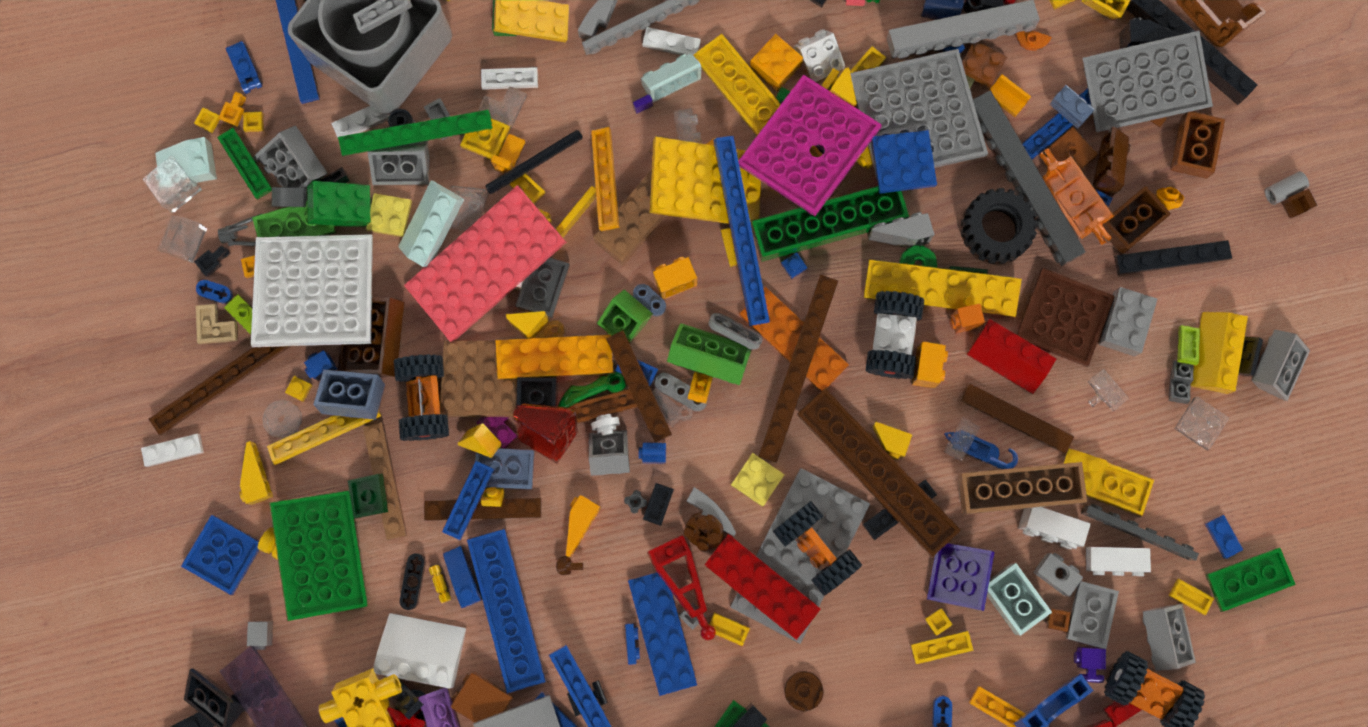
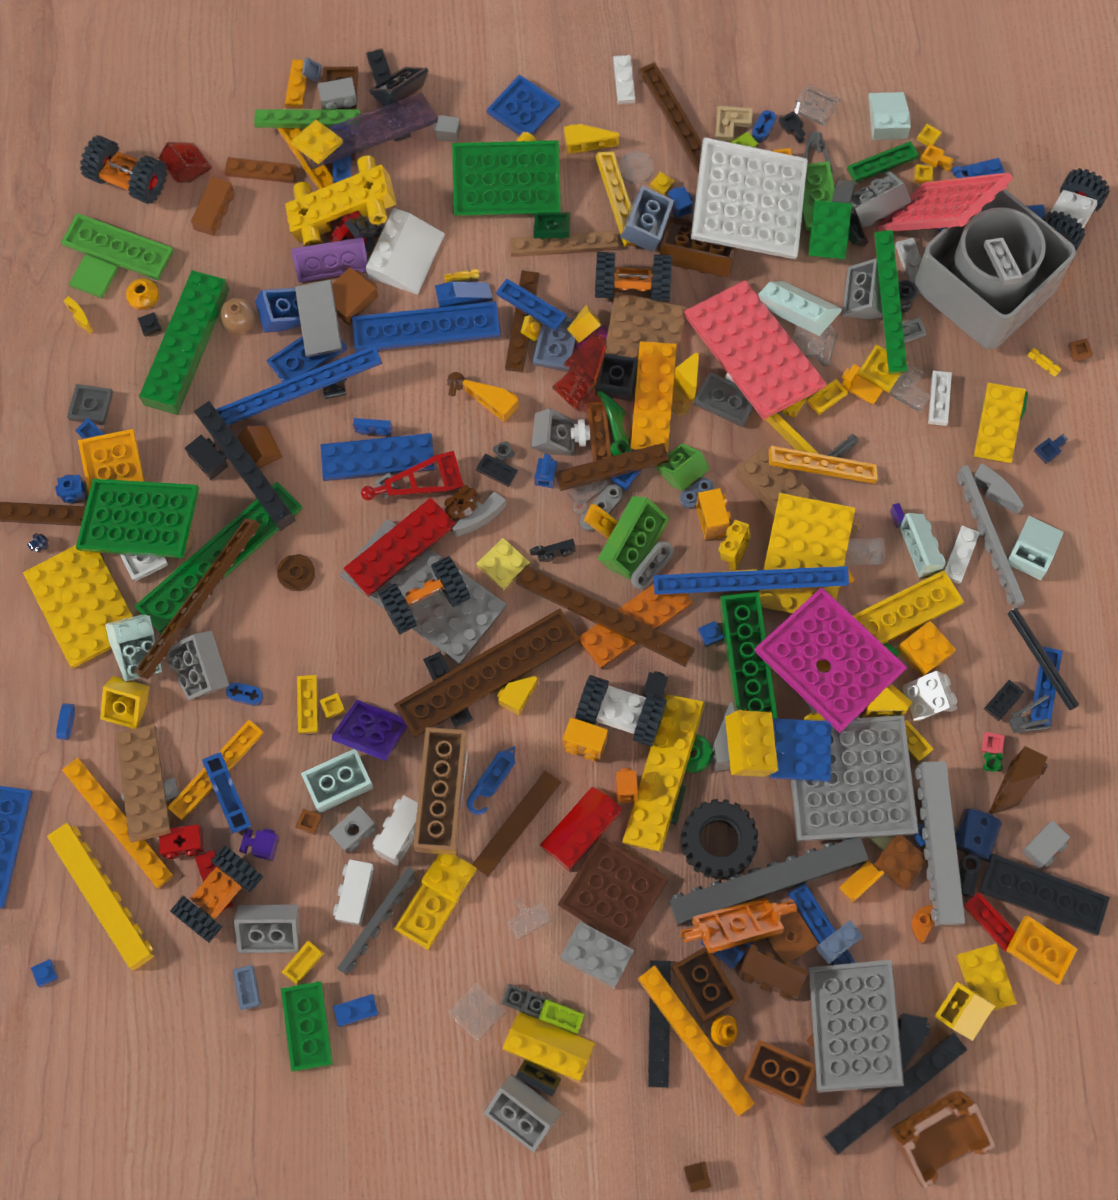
camera: 100 degrees right, 10 degrees down
clear bracket [143,156,202,213] -> none
light yellow plate [366,193,412,237] -> none
black beam [399,553,426,610] -> none
black axle [485,130,583,194] -> none
yellow tile [709,612,750,646] -> none
clear plate [944,418,980,461] -> none
light grey plate [1066,581,1119,649] -> none
light grey pin [1264,171,1309,205] -> none
none -> sand blue plate [233,965,261,1011]
none -> black hinge [529,539,575,562]
none -> light orange plate [637,965,755,1117]
none -> black brick [642,671,668,698]
none -> yellow plate [718,520,751,571]
none -> yellow brick [725,710,778,777]
none -> dark grey axle [827,434,859,458]
none -> coral plate [876,173,1013,232]

